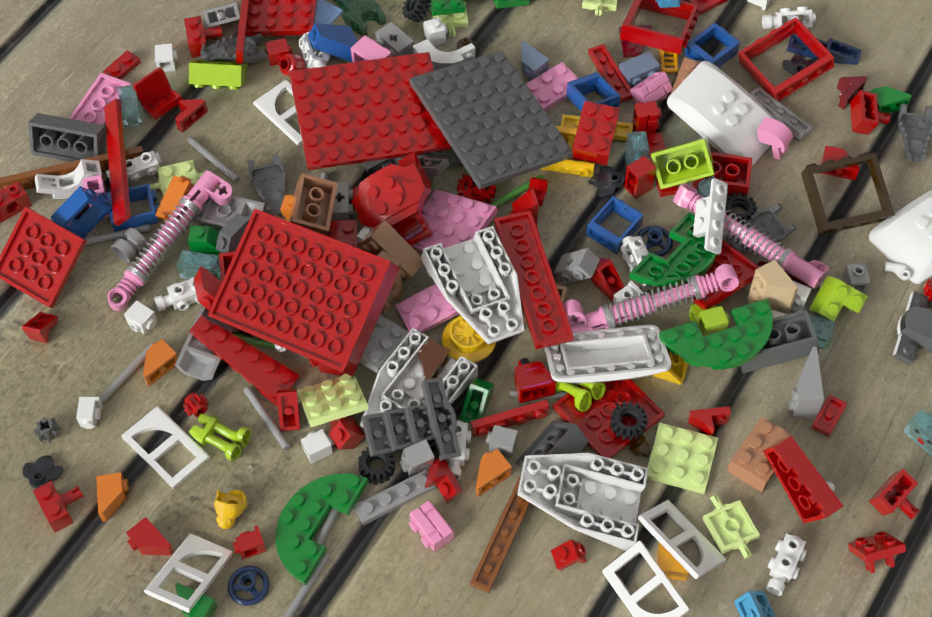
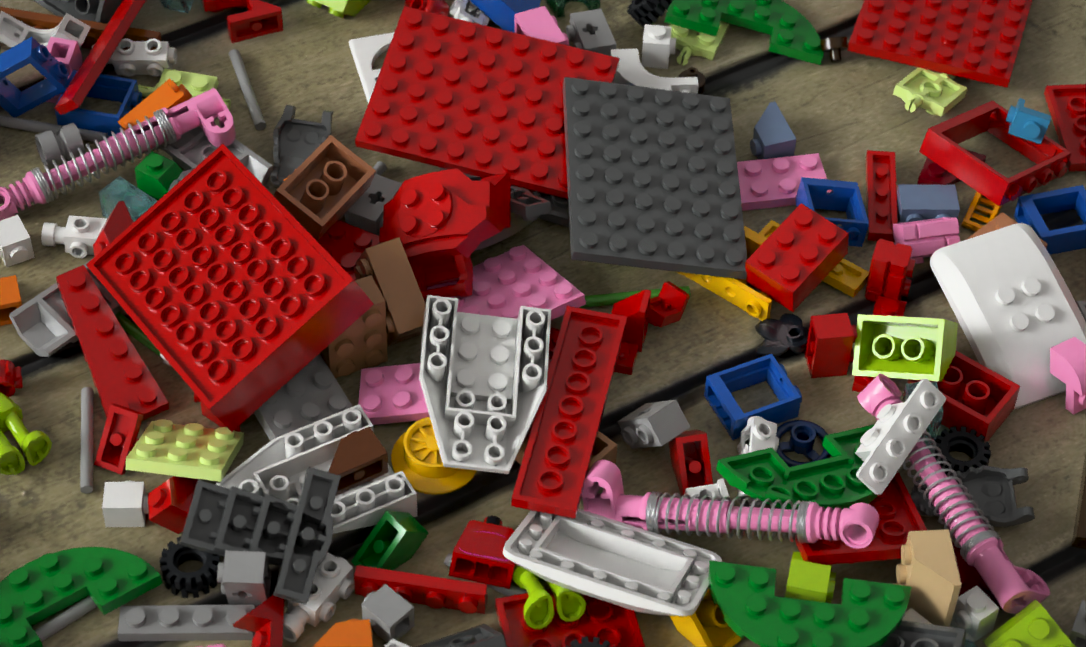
camera: 25 degrees right, 10 degrees down
red gear [457,174,496,204] -> none
clear light blue brick [625,131,649,166] -> none

